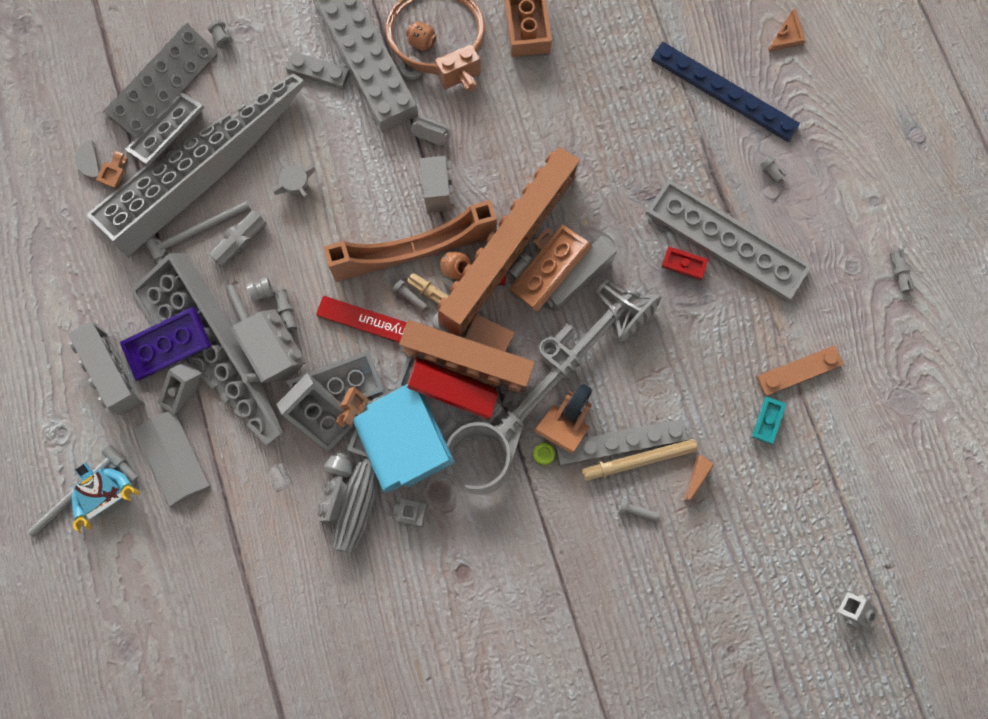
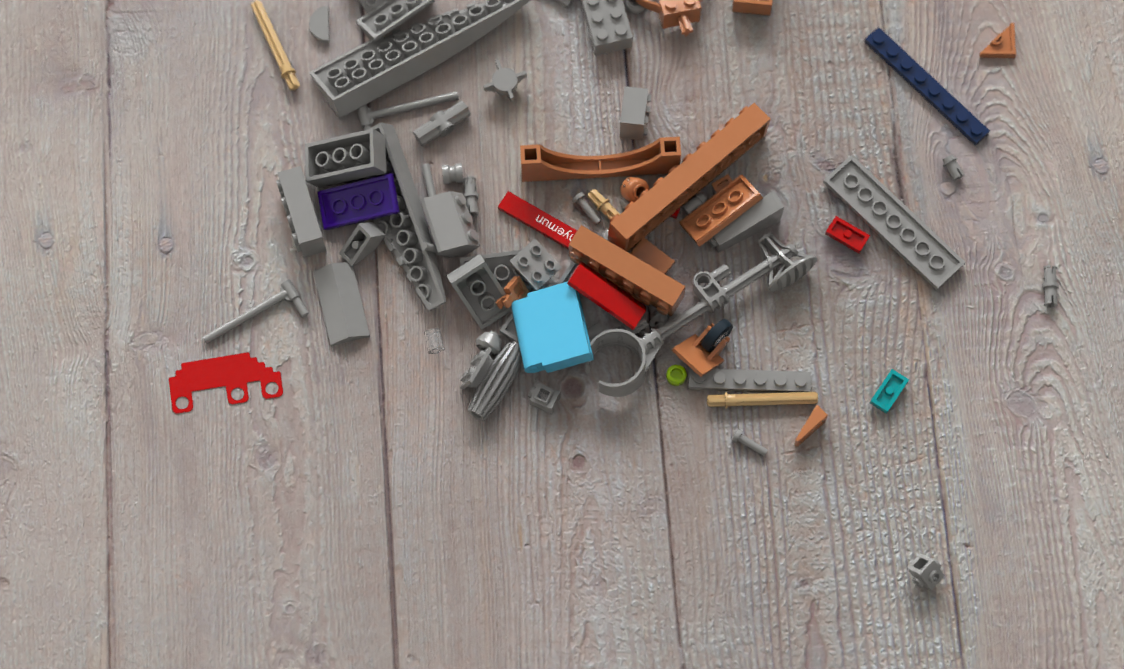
camera: 15 degrees right, 5 degrees down
torso [72,463,139,533] -> none
nougat plate [96,151,128,189] -> none
light grey piece [411,116,451,146] -> none
nougat plate [756,345,844,397] -> none
none -> red piece [169,352,283,413]
none -> tan axle [251,0,300,91]
none -> light grey brick [305,129,386,188]
none -> light grey hinge [509,239,562,291]

